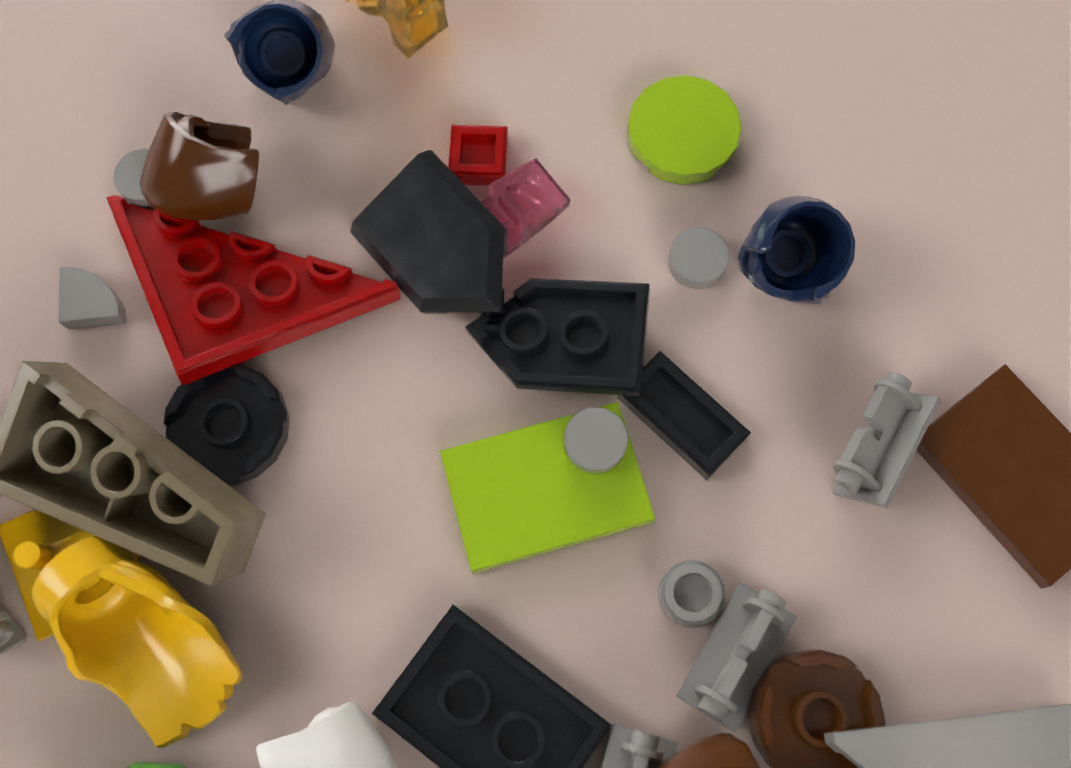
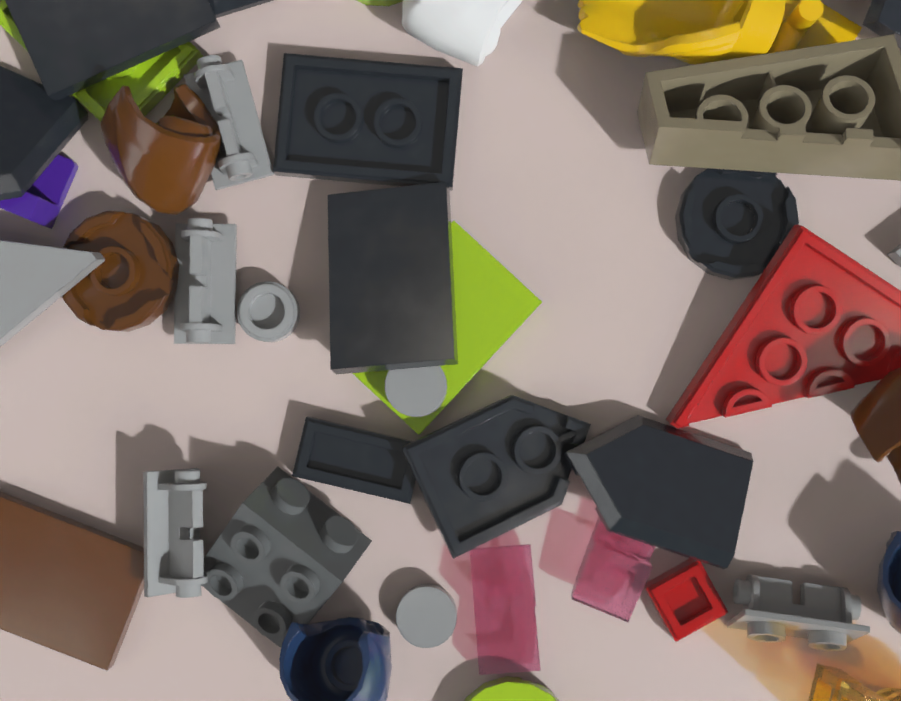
camera: 145 degrees right, 15 degrees up
none -> dark grey bracket [201,466,372,647]
none -> black tile [328,182,458,375]
none -> clear pink slope [470,544,541,675]
none -> light grey hinge [727,574,870,651]

